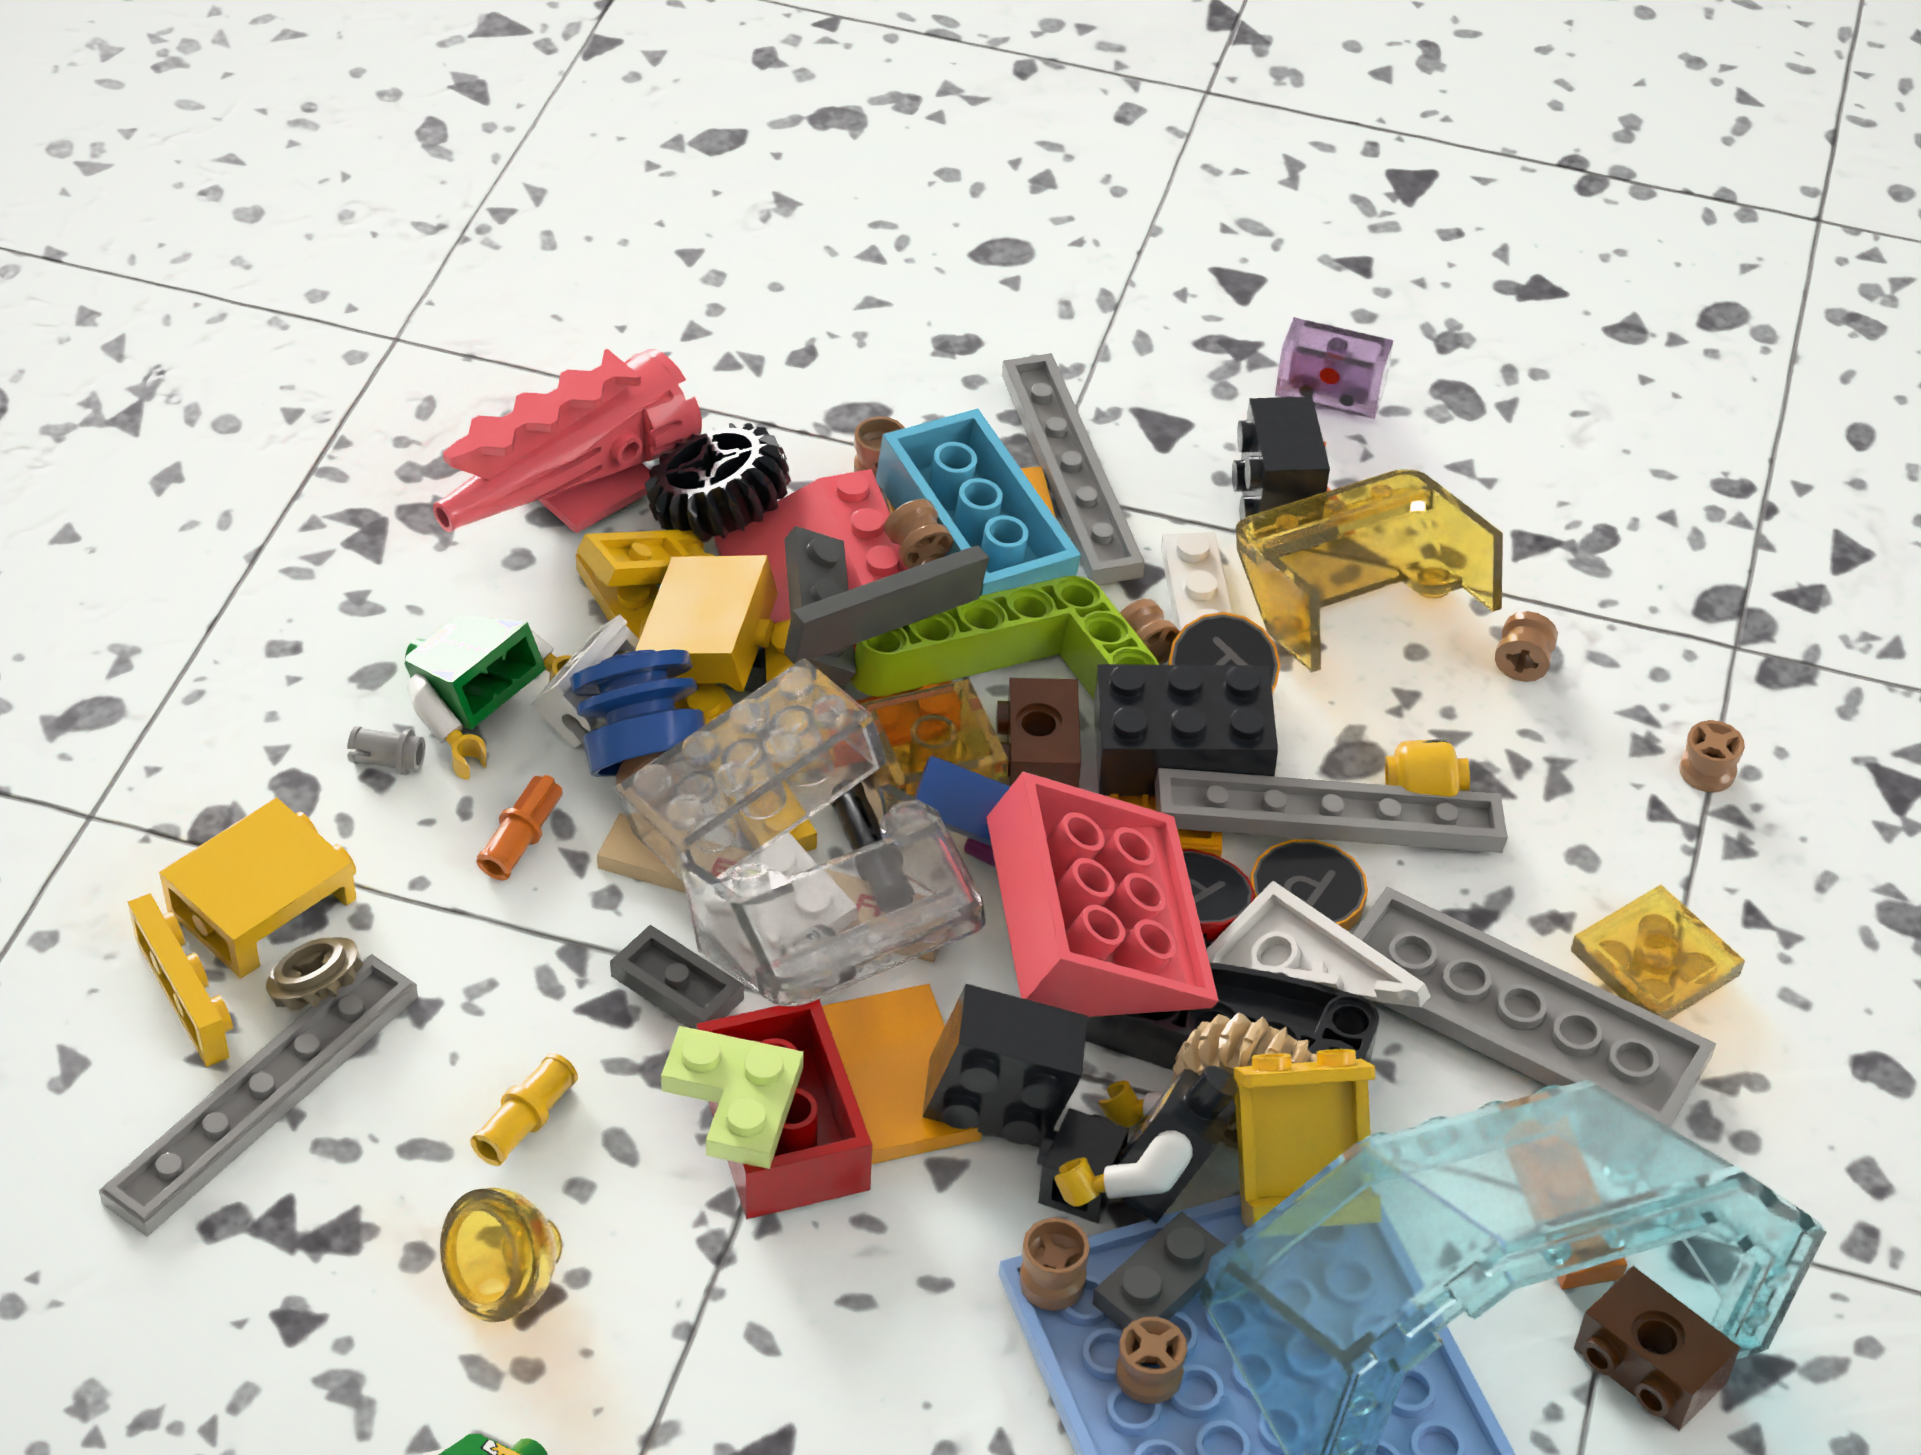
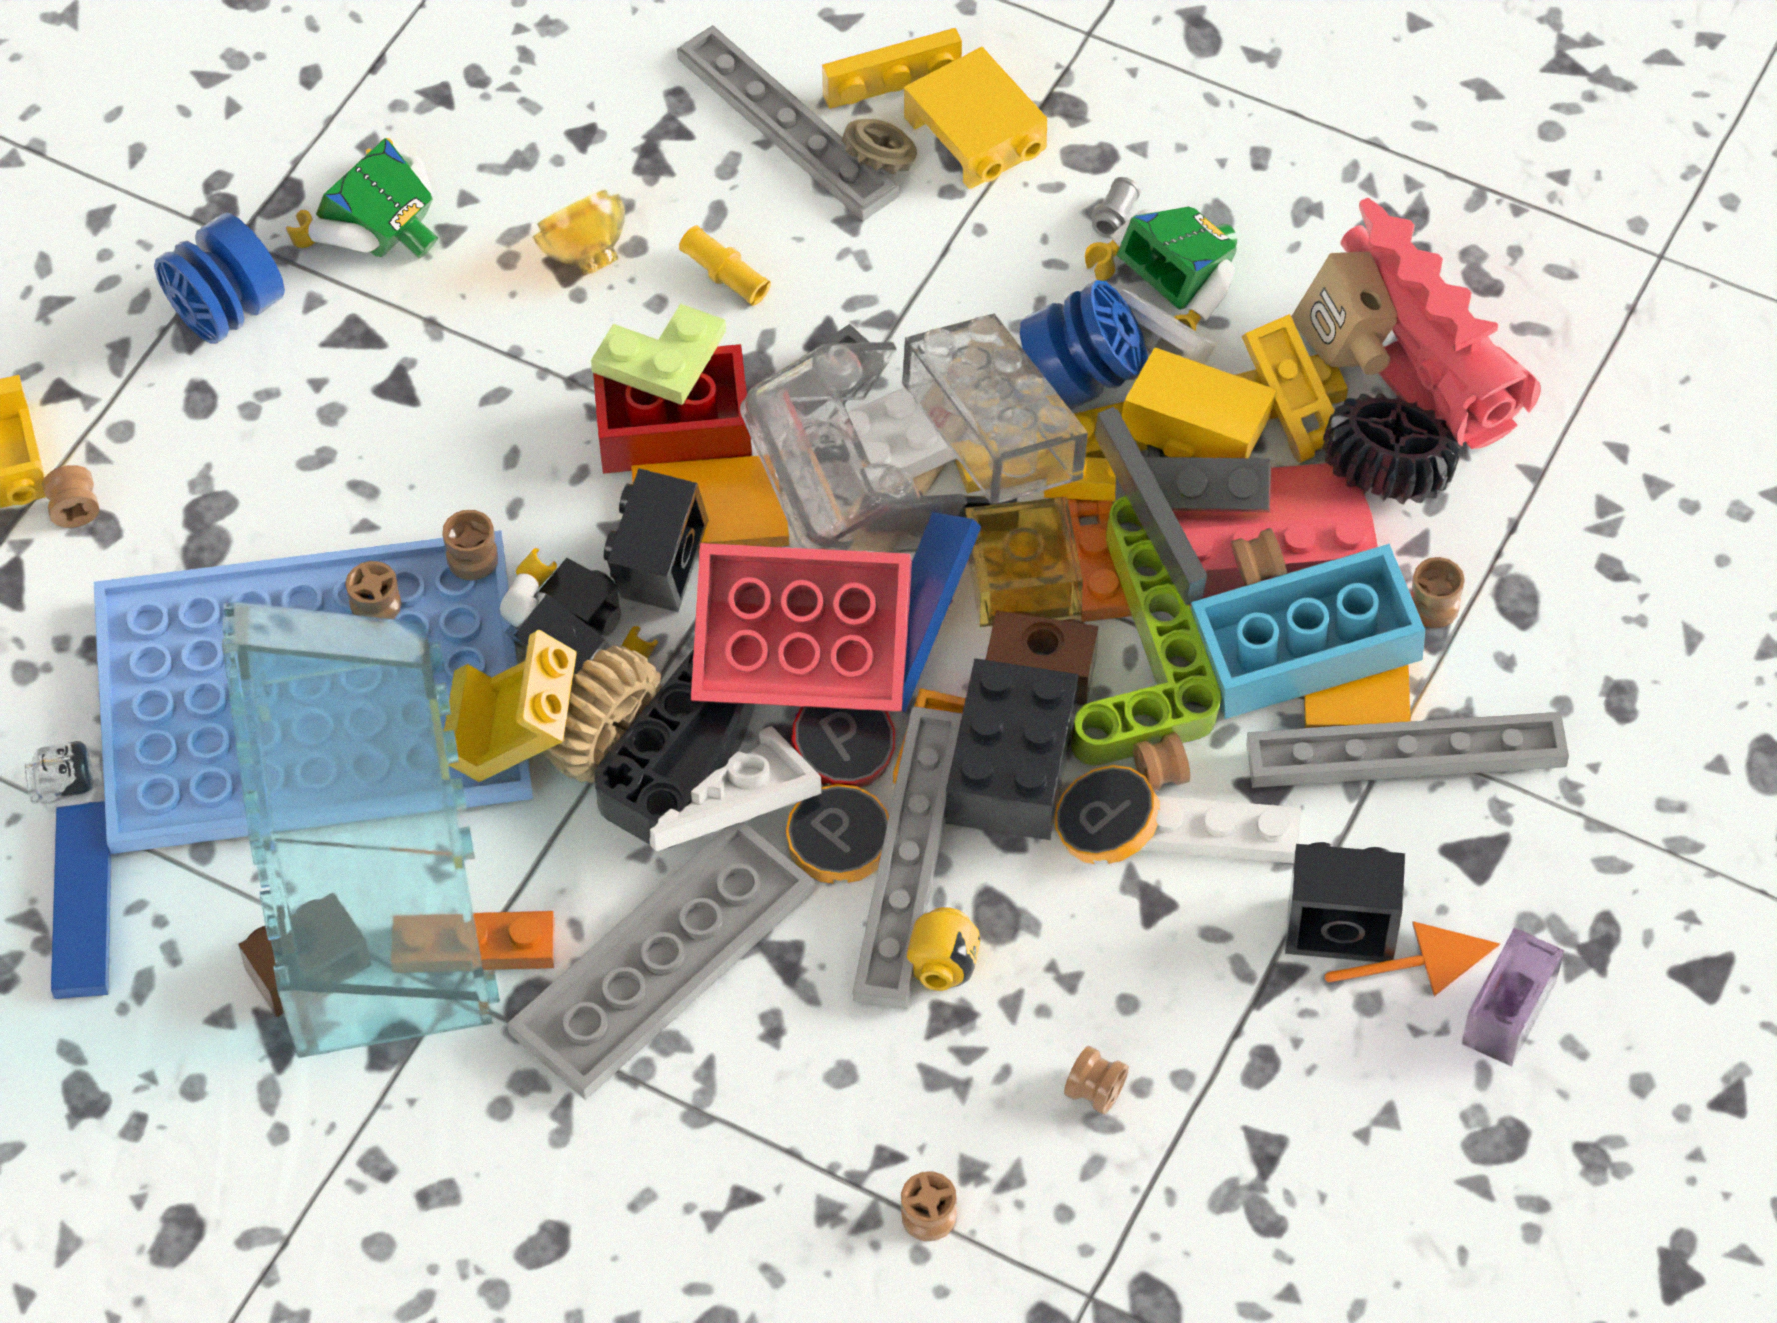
camera: 105 degrees right, 10 degrees up
orange axle [476,775,563,881] -> none
dark grey plate [1092,1211,1231,1329] -> none
clear yellow windscreen [1235,469,1503,673] -> none
clear yellow plate [1570,884,1745,1020] -> none
none -> tan torso [1291,252,1397,375]

